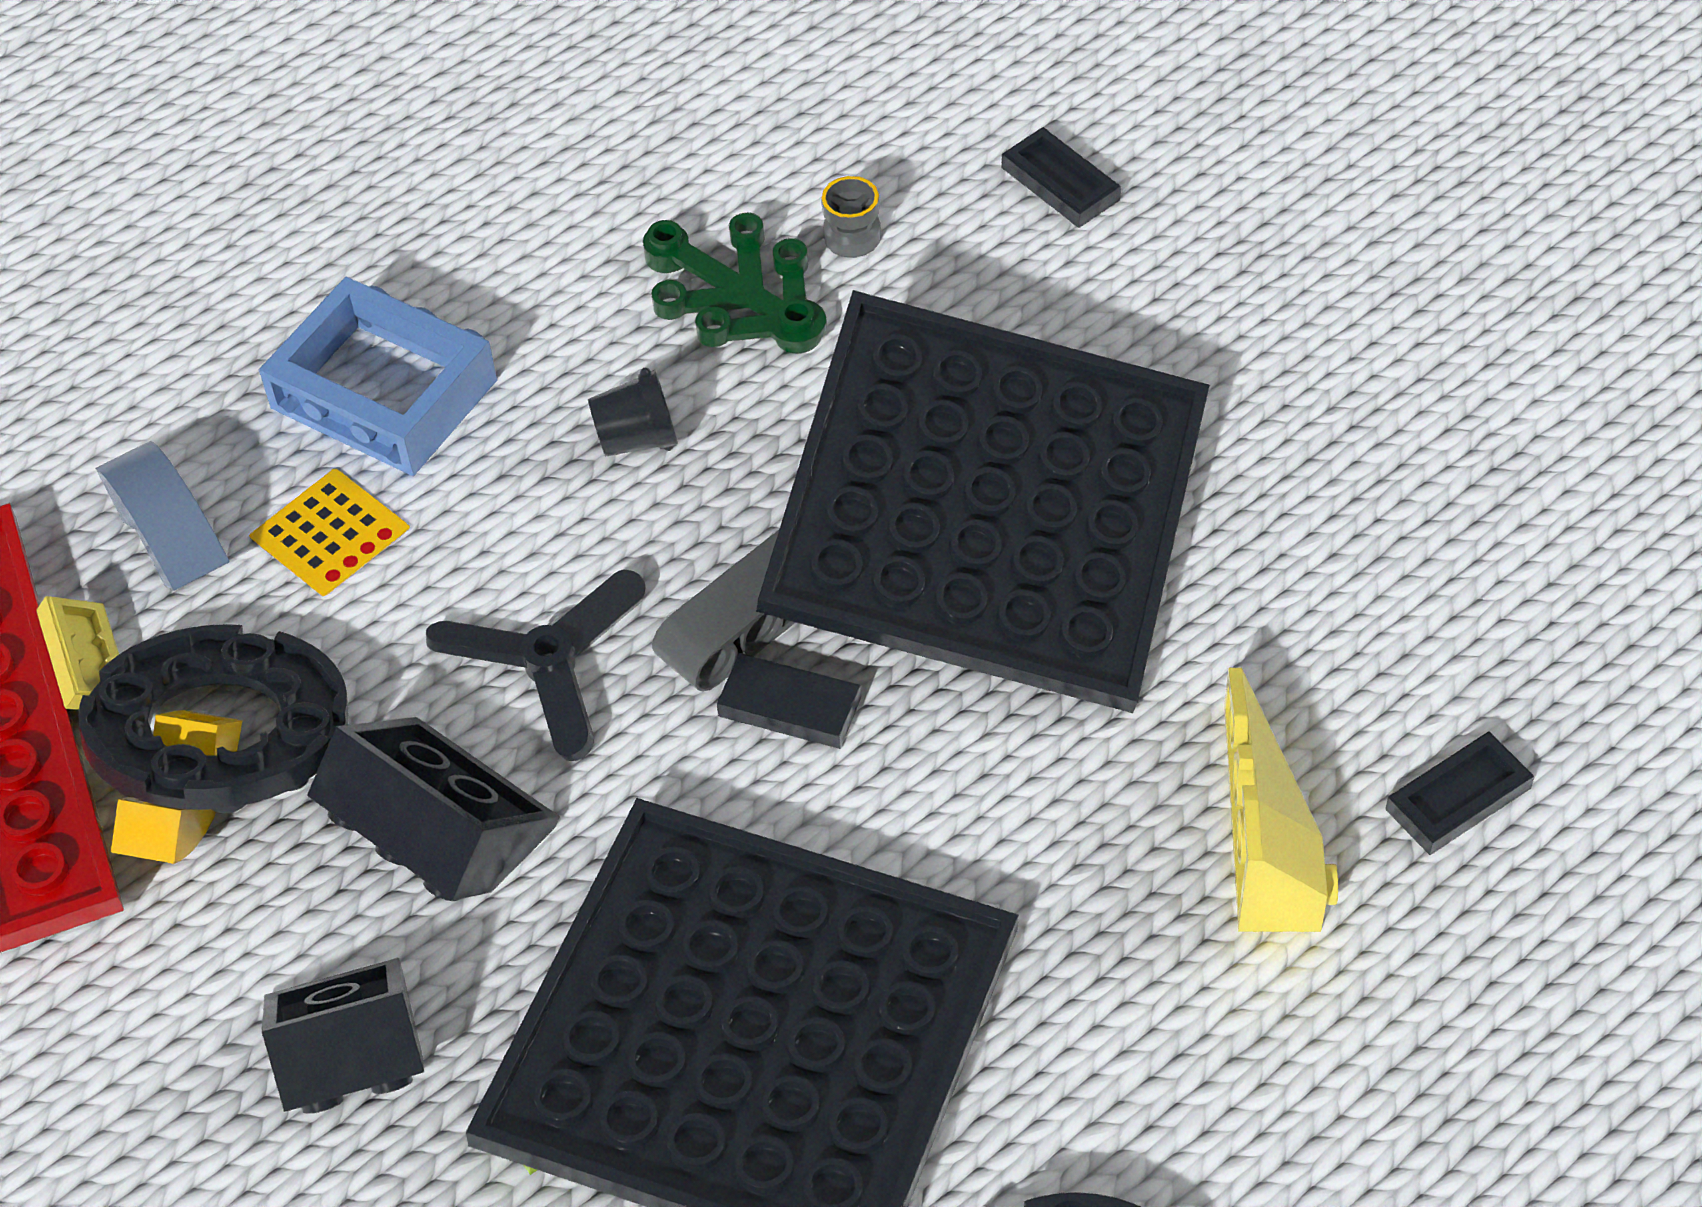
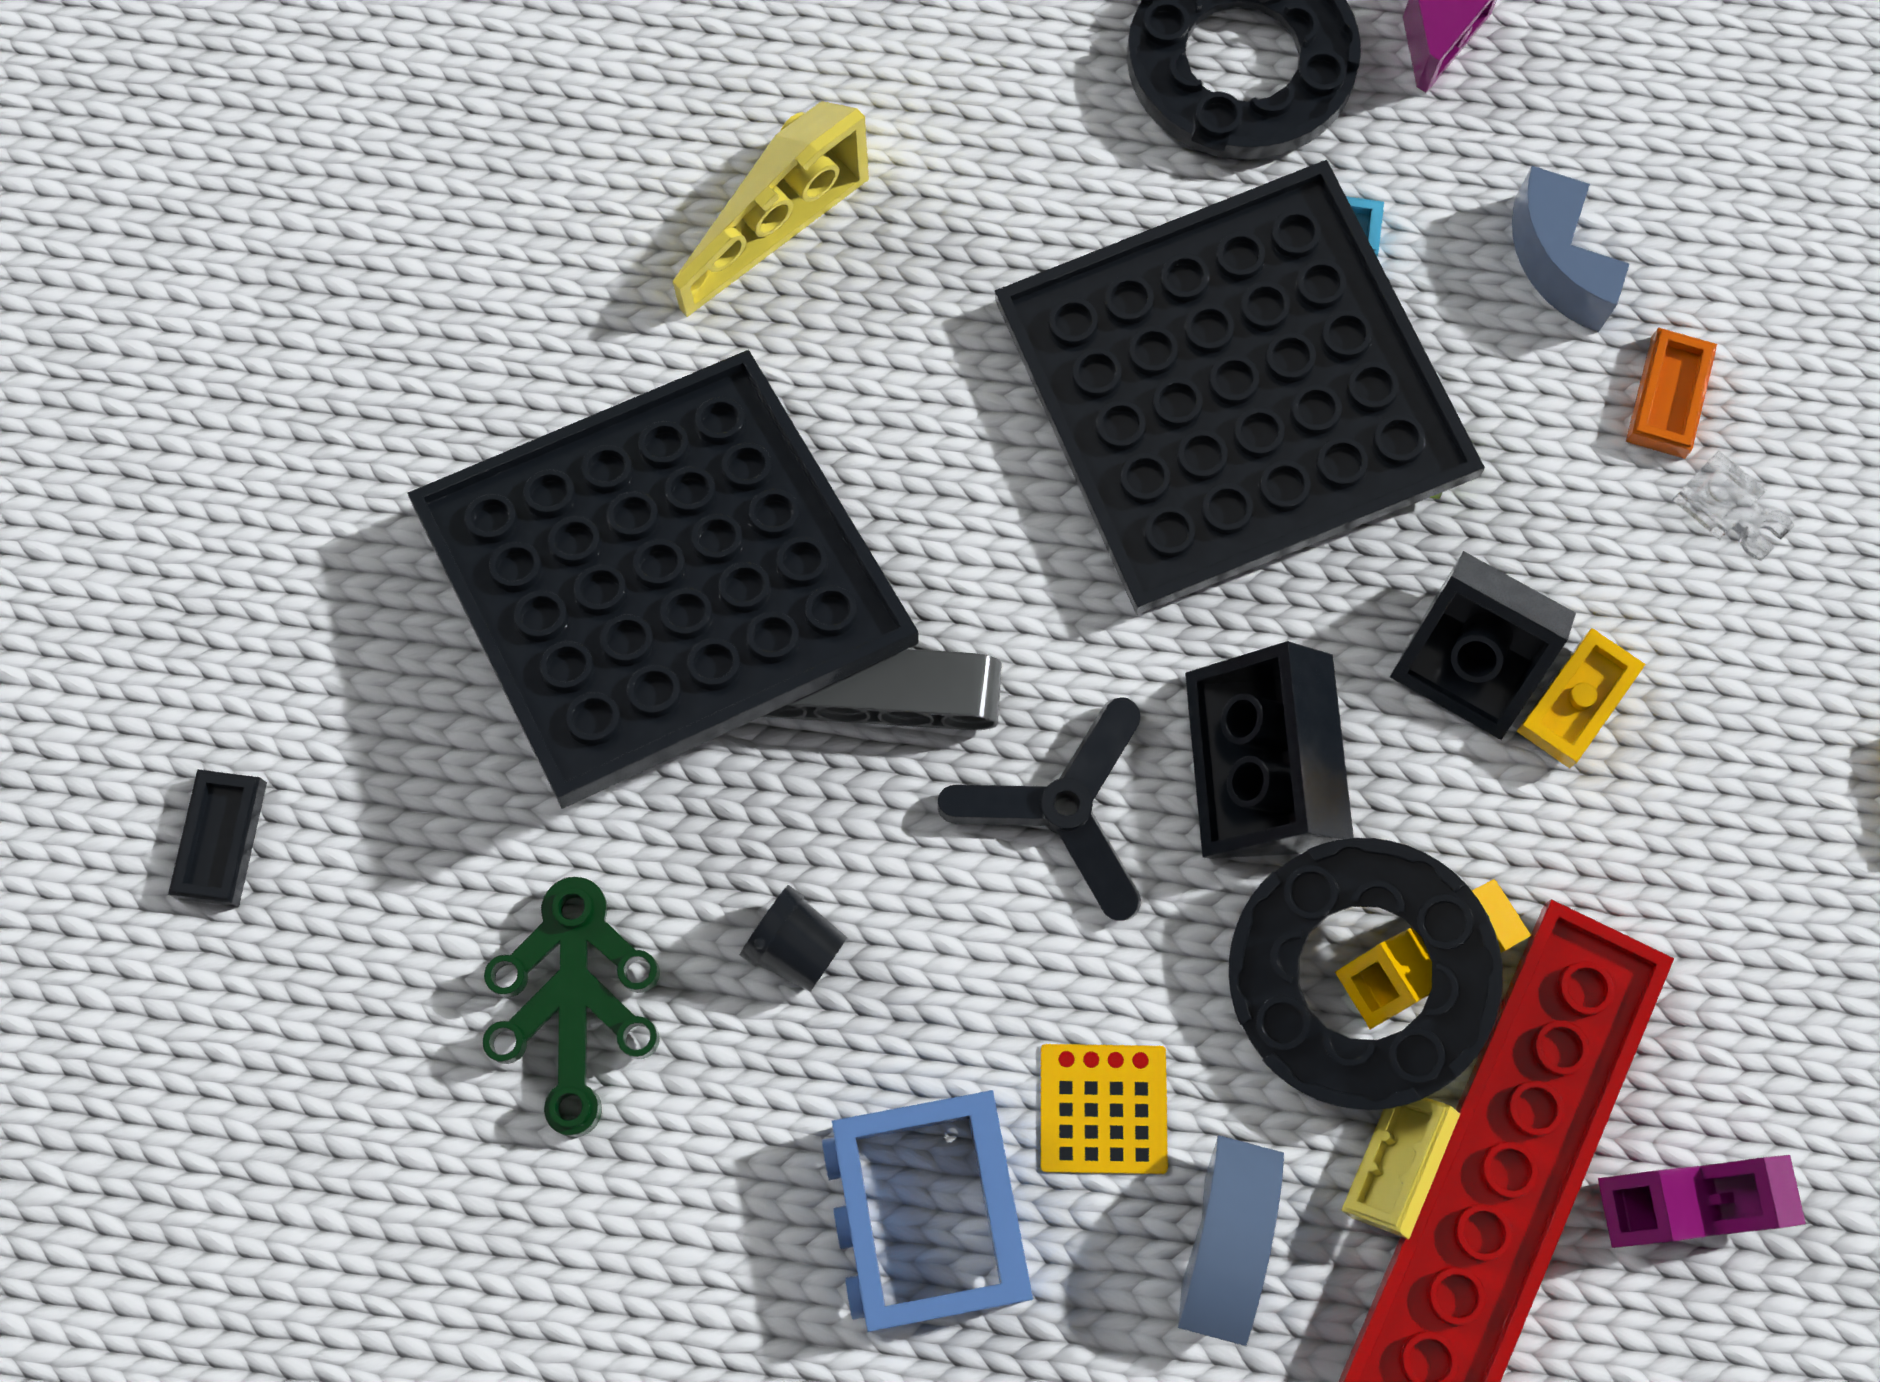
camera: 135 degrees left, 20 degrees up
black tile [717,653,861,749] -> none
dark grey wheel [821,176,881,258] -> none
black tile [1385,731,1534,855] -> none
none -> yellow plate [1516,628,1646,769]

